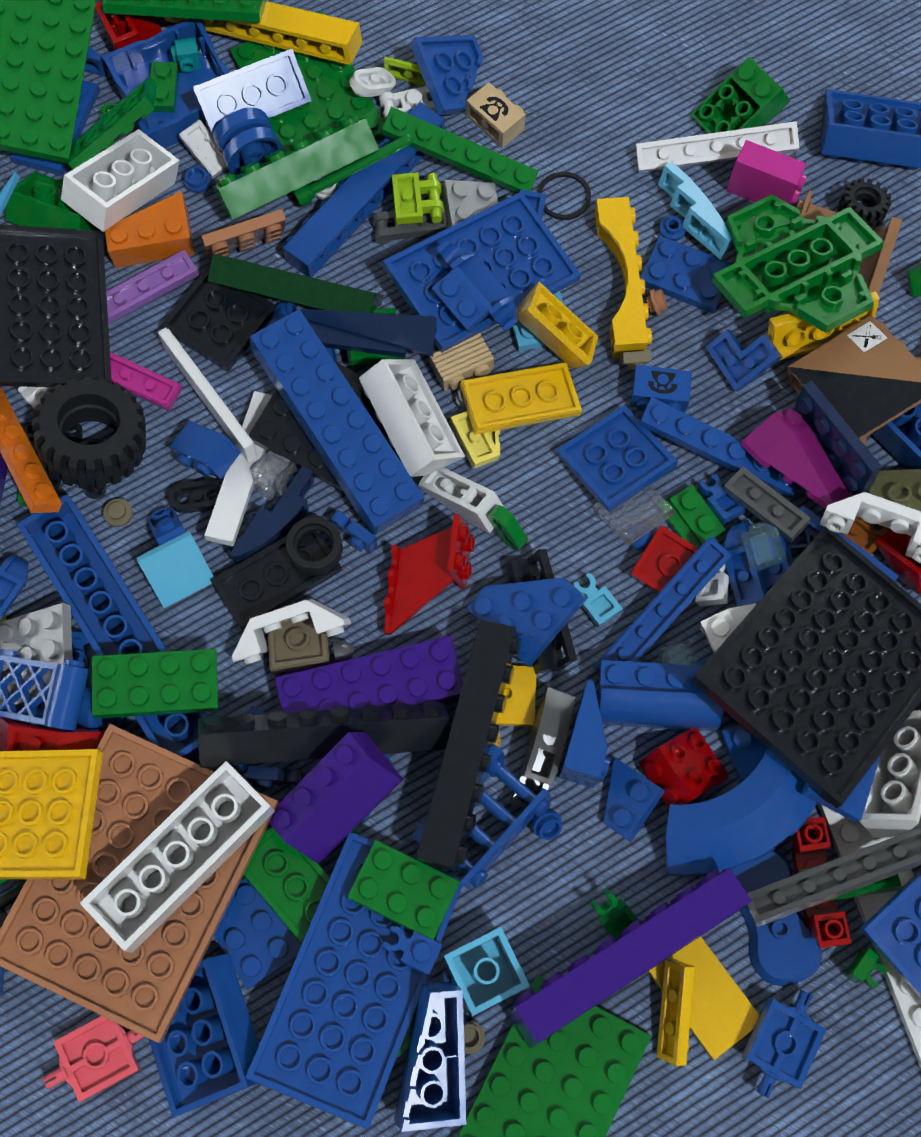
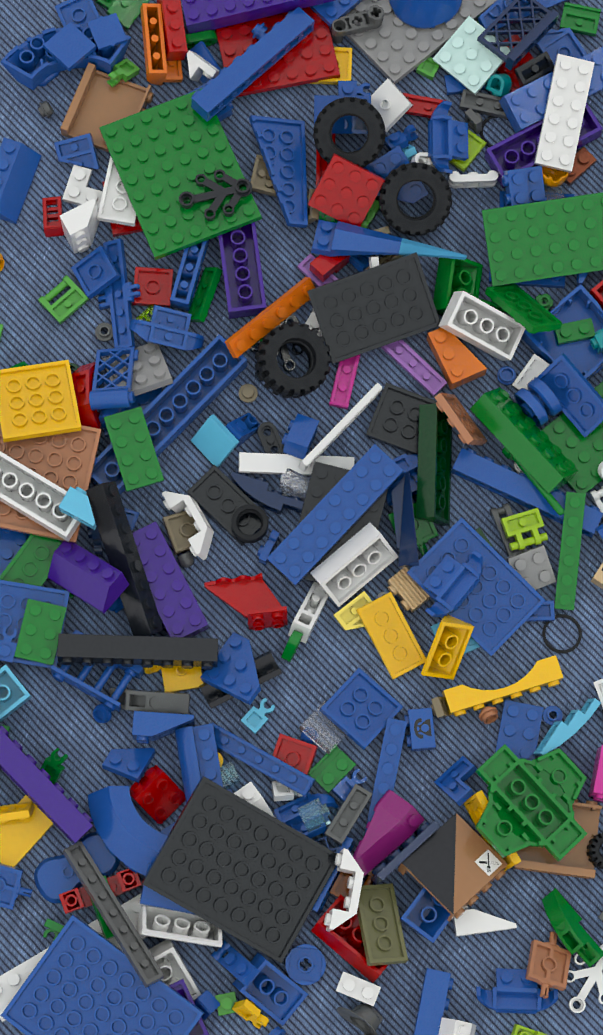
camera: 75 degrees right, 5 degrees up
none -> medium azure slope [59,486,97,530]

